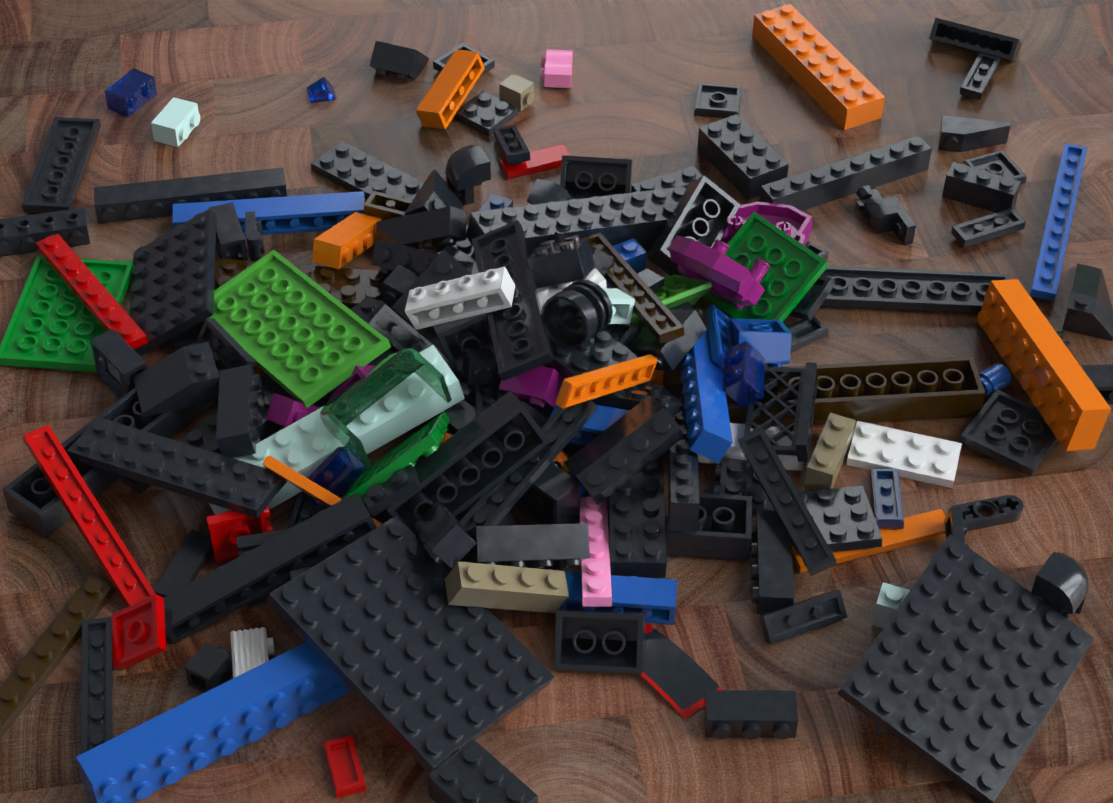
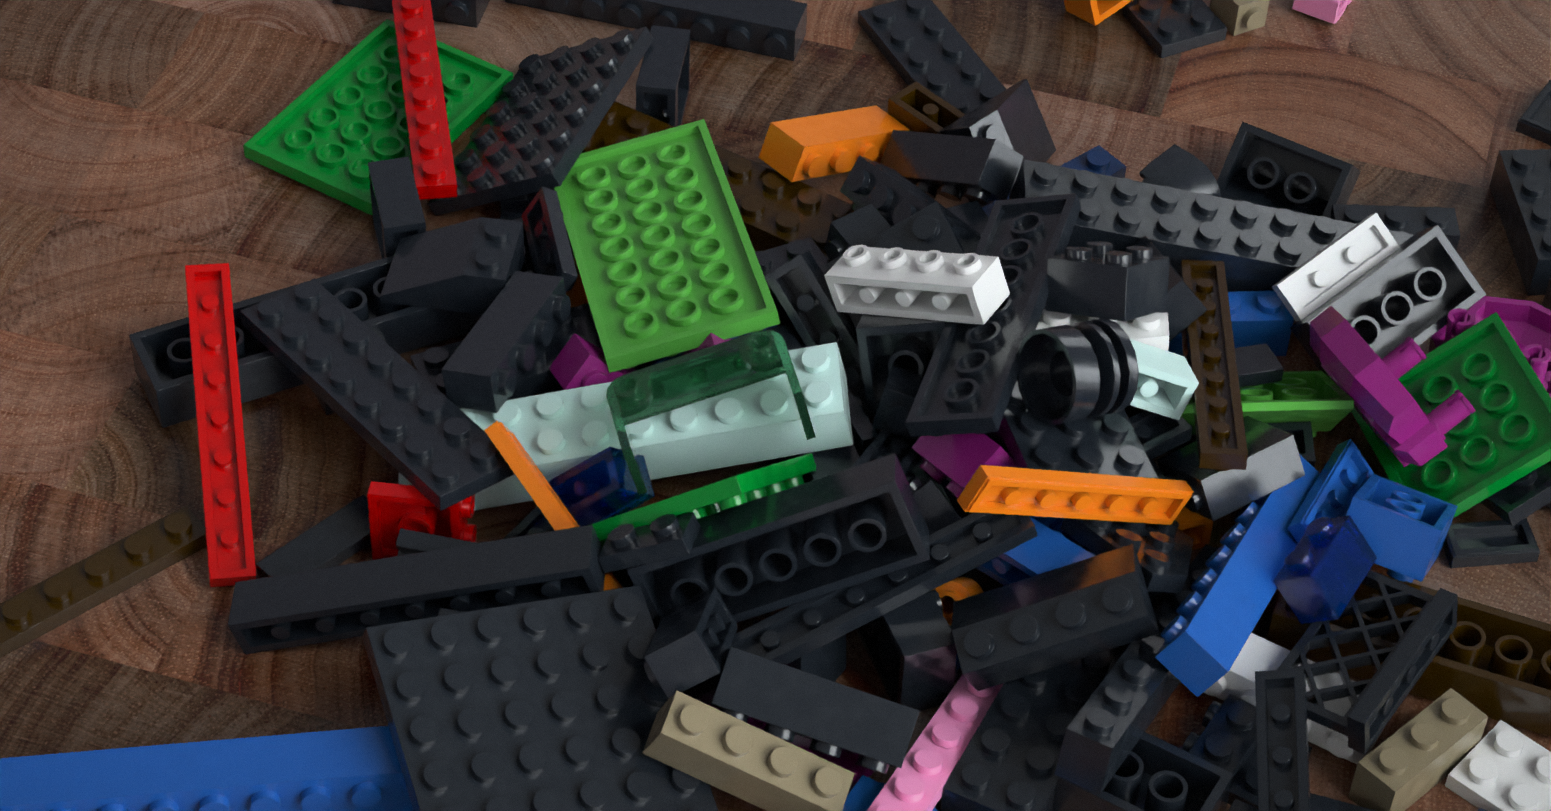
camera: 25 degrees right, 0 degrees up
black plate [81,617,114,754] -> none
red plate [111,594,166,671] -> none
blue brick [172,191,365,236] -> none
black brick [185,642,233,693] -> none
white brick [230,627,275,678] -> none
black plate [245,211,265,261] -> none
black brick [445,144,491,205] -> none
black plate [493,125,531,165] -> none
red tile [500,144,571,179] -> none
none -> white plate [1272,213,1400,321]

